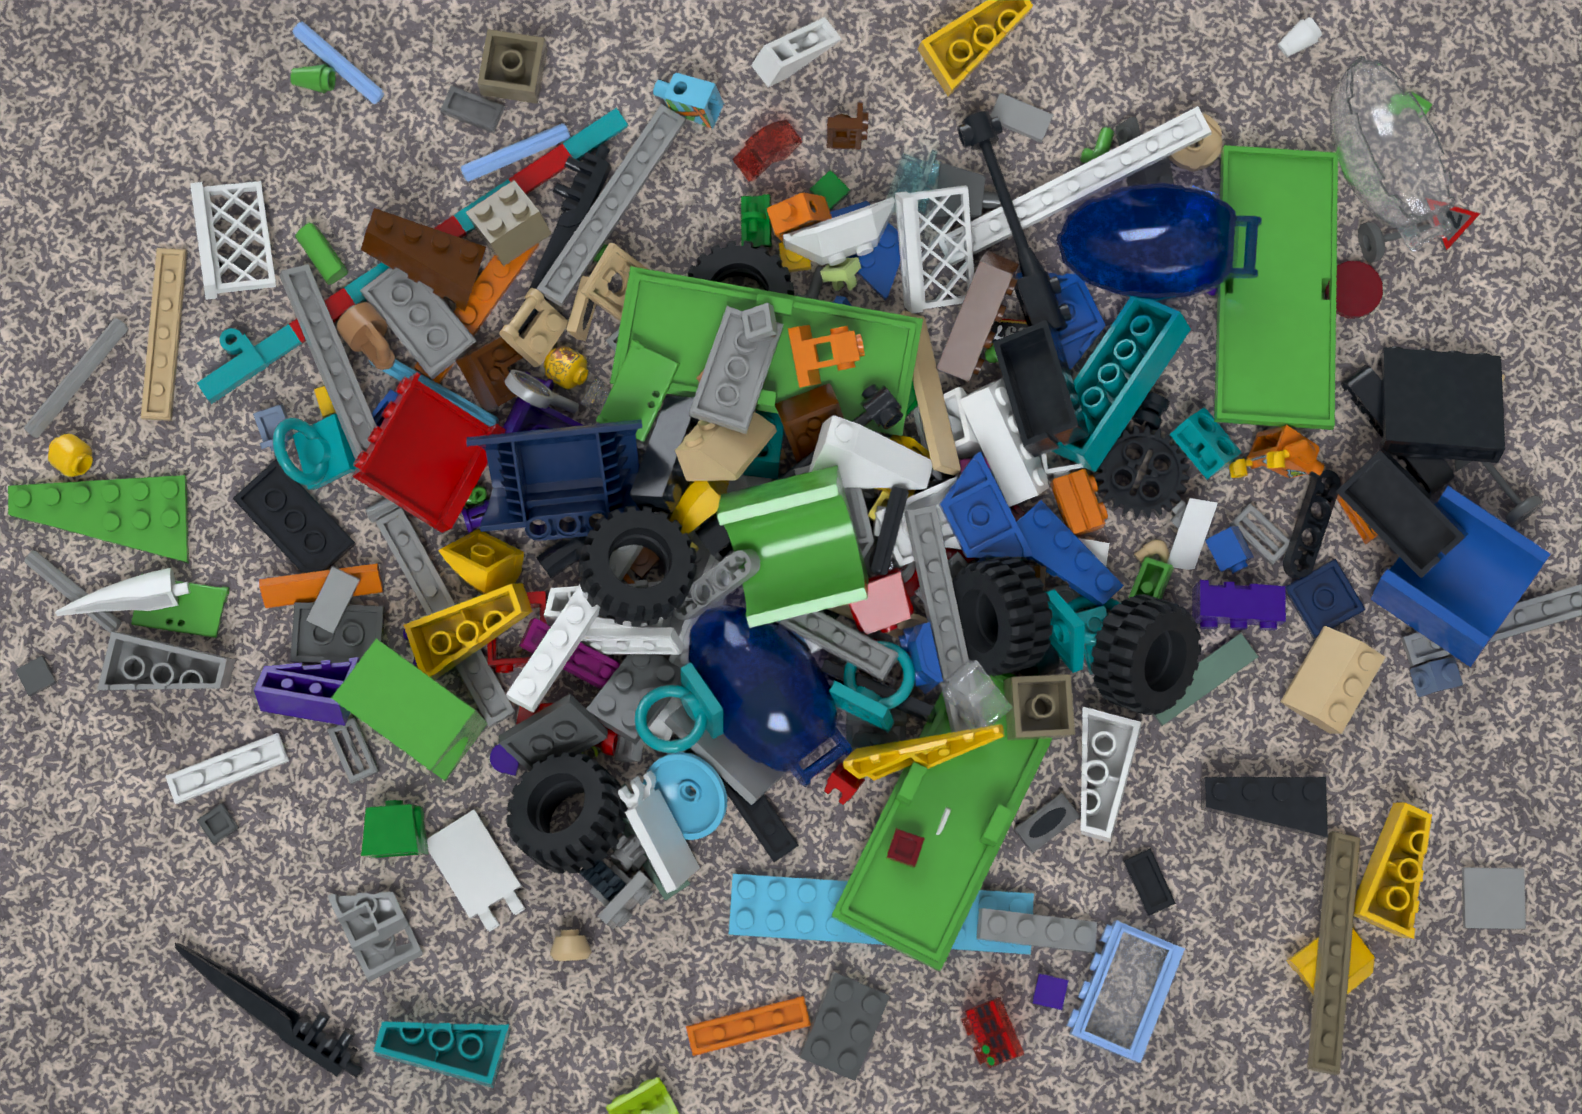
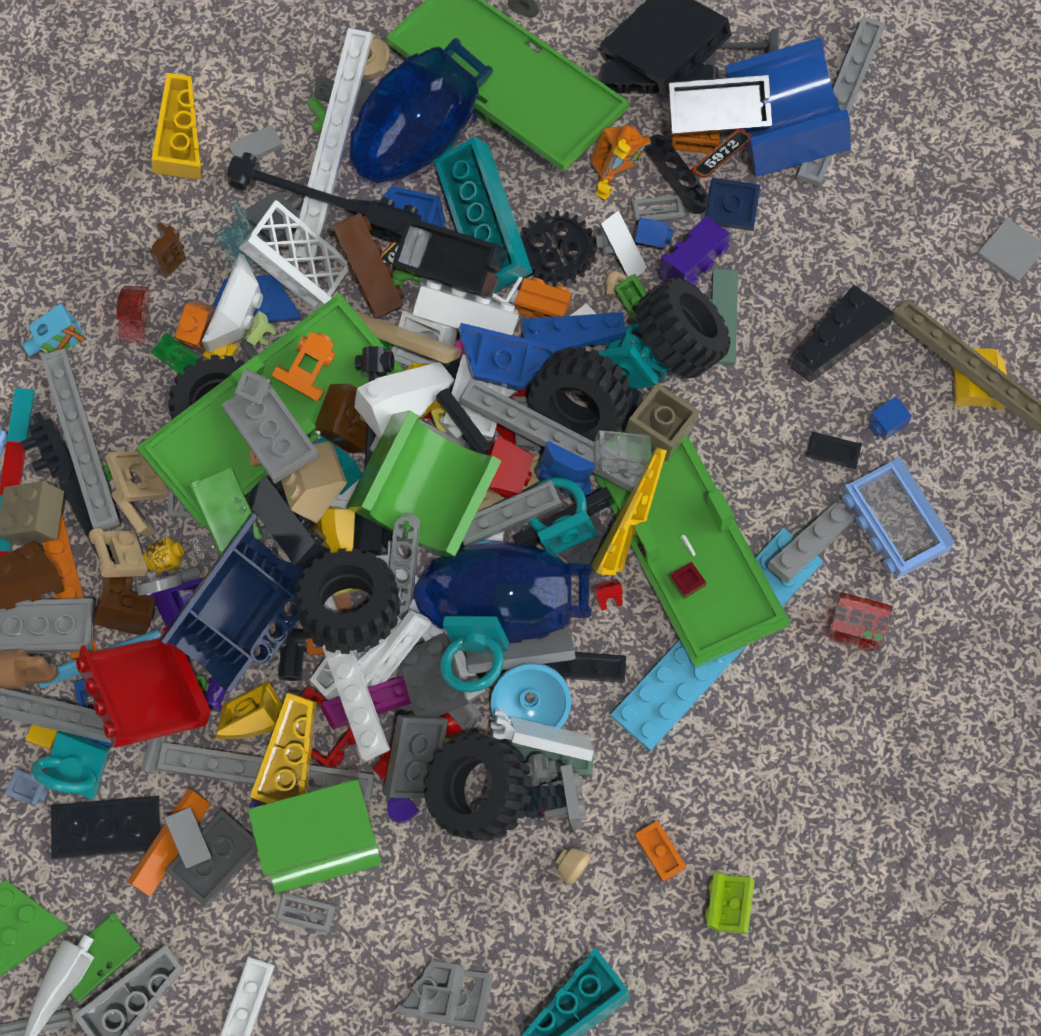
camera: 50 degrees left, 10 degrees down
dark purple wedge [254,657,360,726] -> none
green torso [361,800,429,858] -> none
white tile [427,809,526,932] -> none
orange tile [686,996,811,1056] -> none
white slope [751,17,842,87] -> none
dark grey plate [798,972,890,1081] -> none
green tile [809,170,850,211] -> none
flat silver tile [1014,793,1080,853] -> none
dark purple tile [1032,974,1069,1010] -> none
white wedge [1081,707,1141,842] -> none
black wheel [1132,392,1170,431] -> none
teal brick [1170,407,1242,480] -> none
tan slope [1280,626,1385,734] -> none
dark red tile [1324,261,1383,319] -> none
yellow wedge [1354,802,1432,939] -> none
sand blue bracket [1410,657,1463,697] -> none
none -> orange plate [634,820,687,883]
none -> sticker [690,128,753,178]
none -> blue brick [869,397,912,441]

